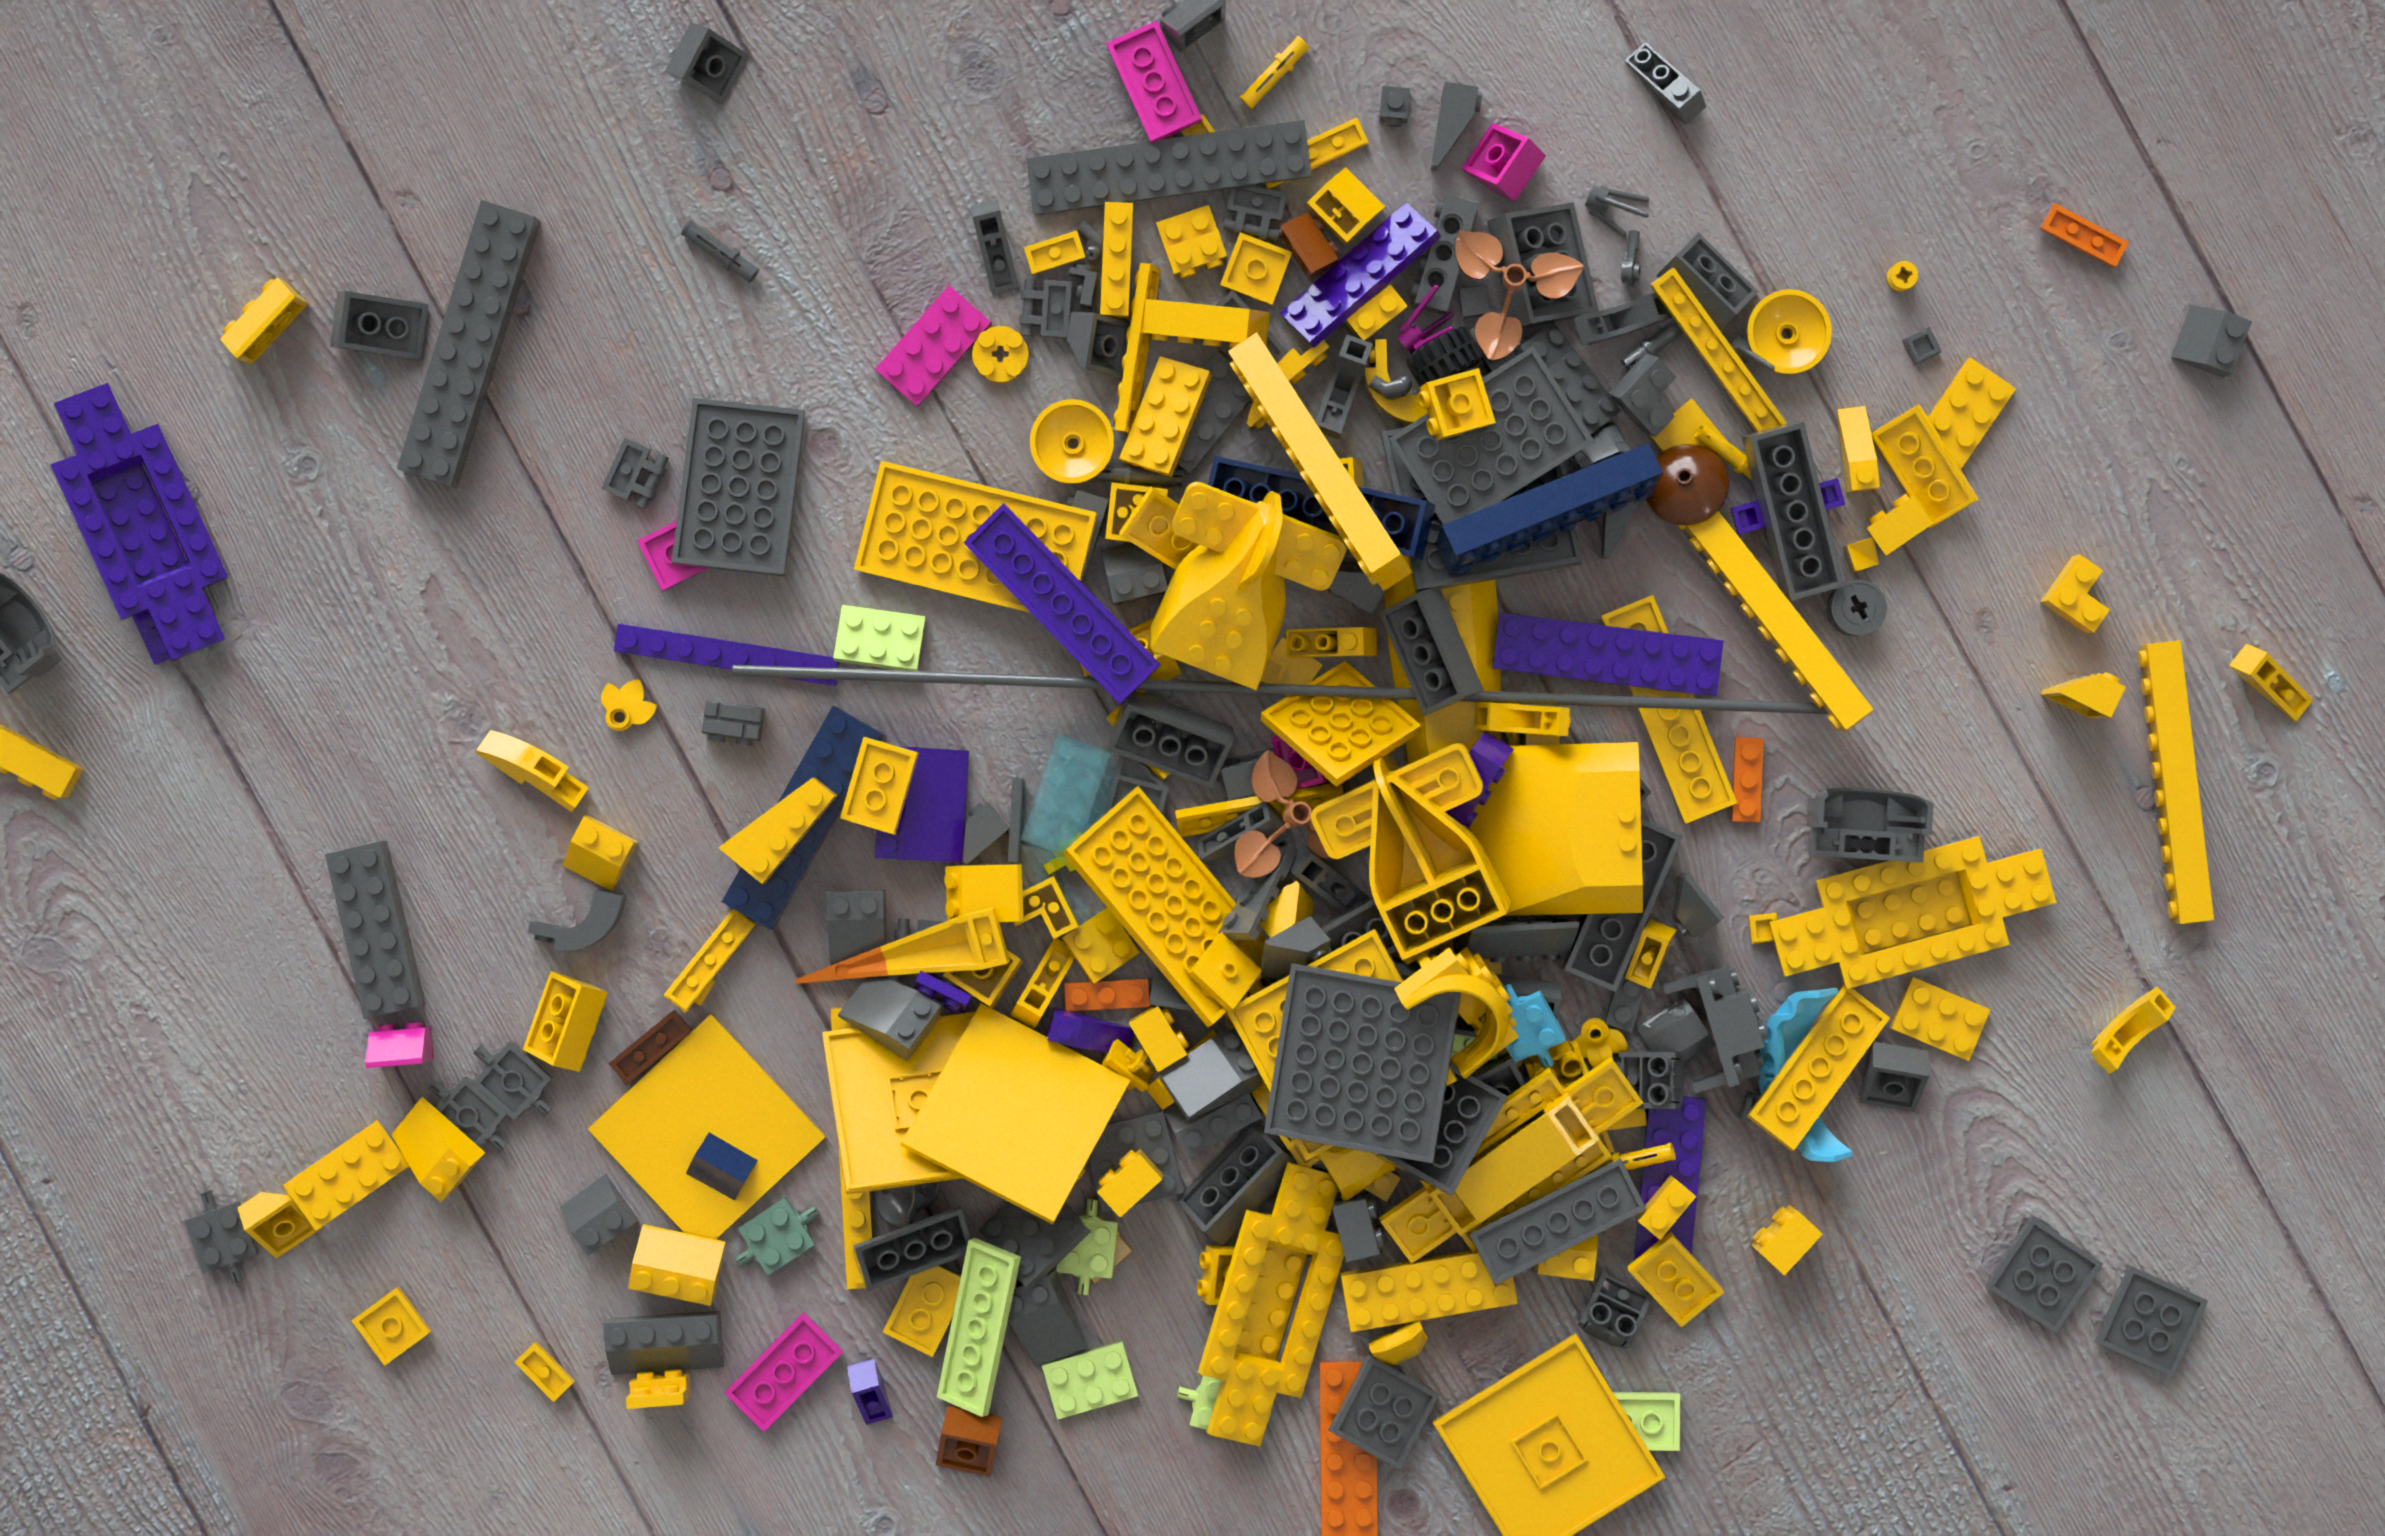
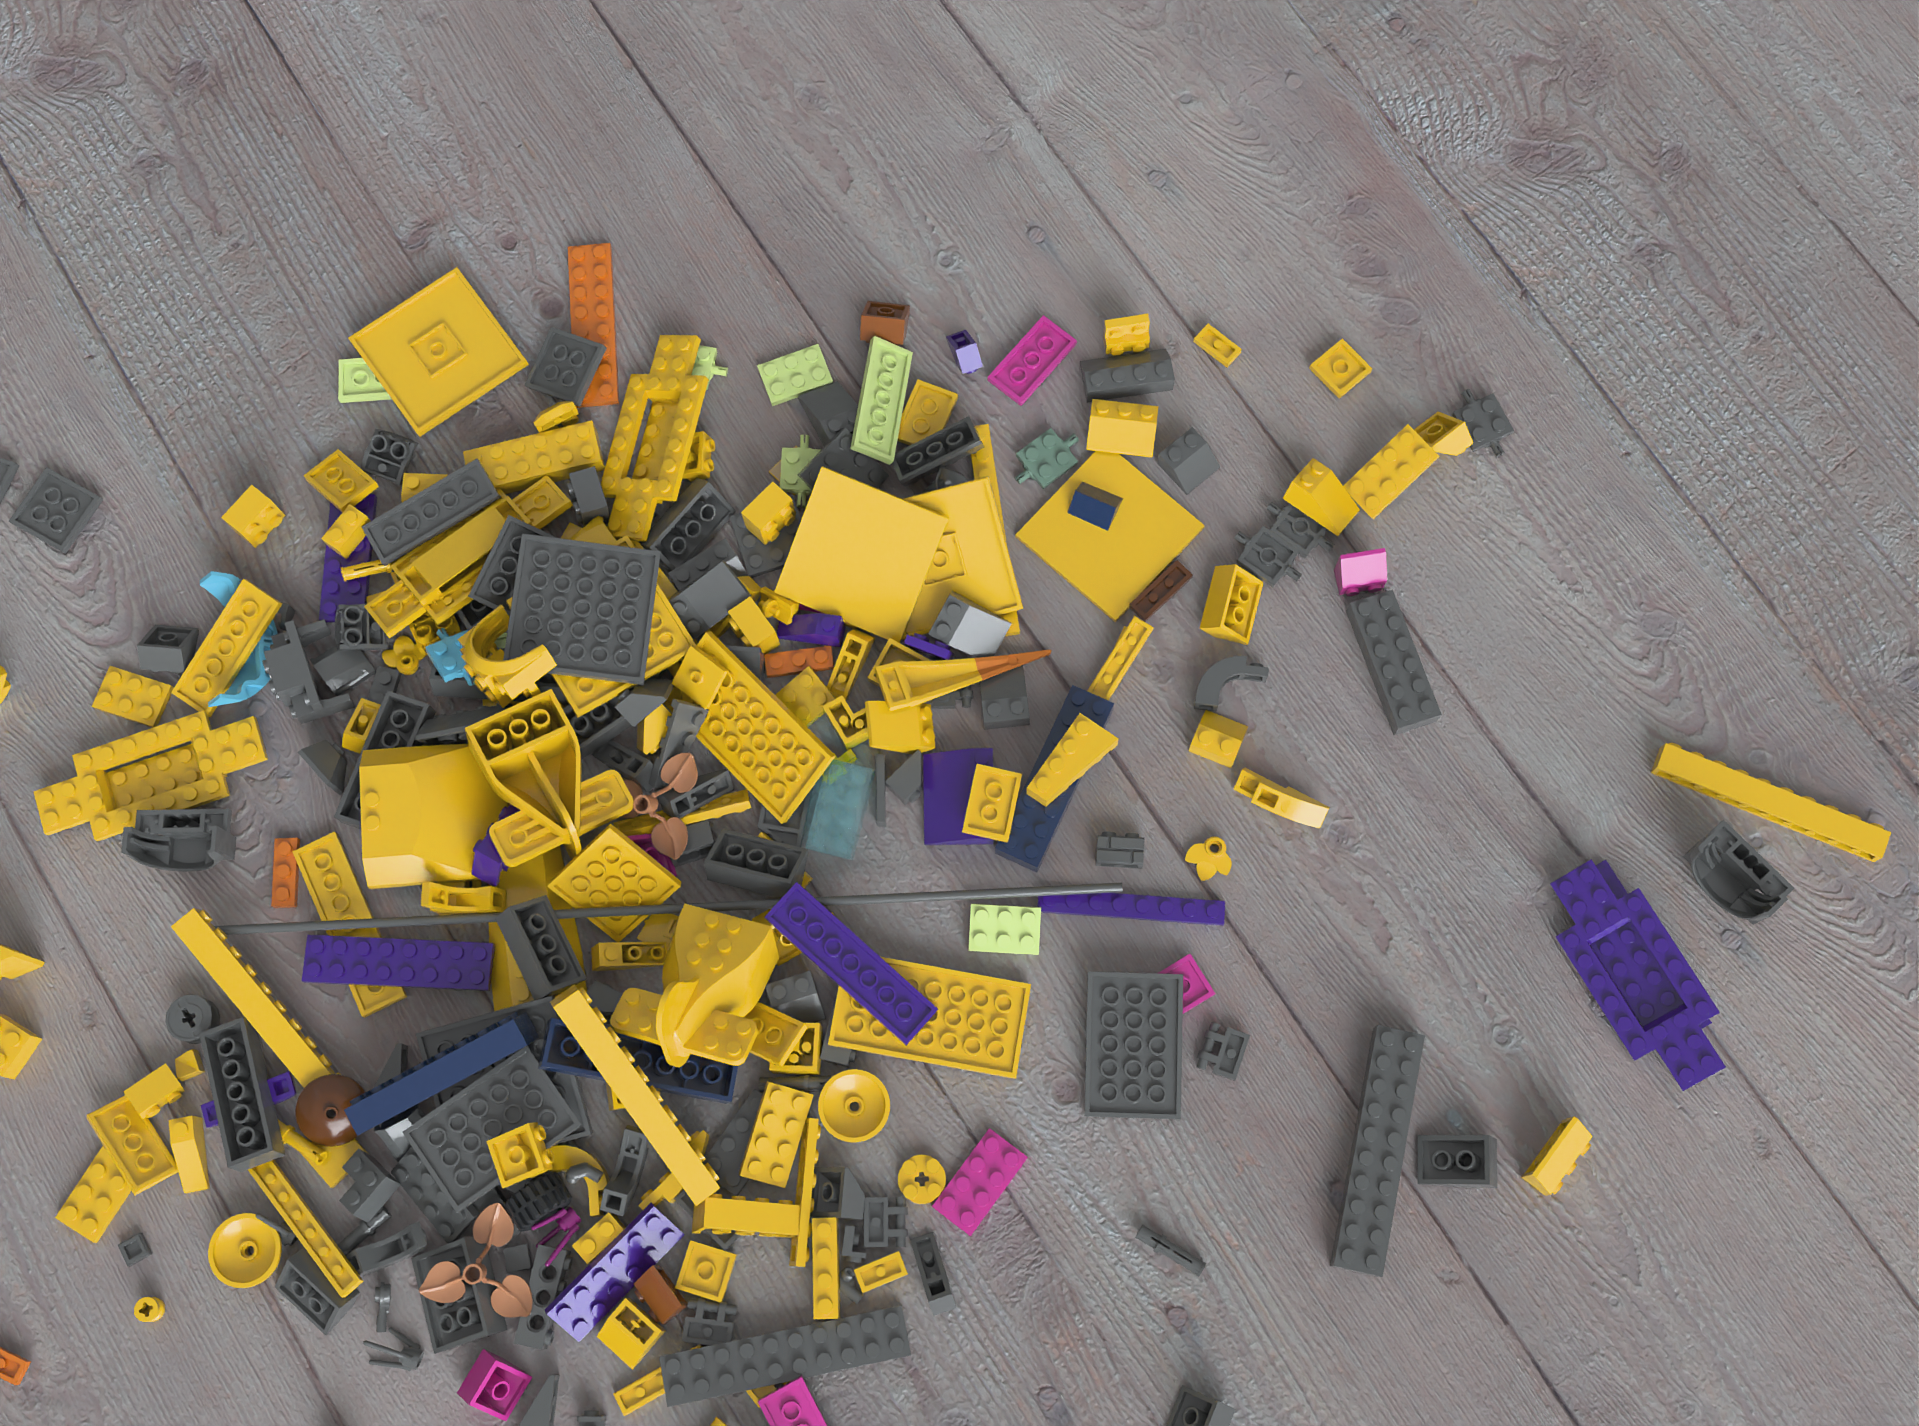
camera: 175 degrees left, 15 degrees down
yellow plate [1156,205,1227,279] -> none
yellow tile [1748,912,1778,944] -> none

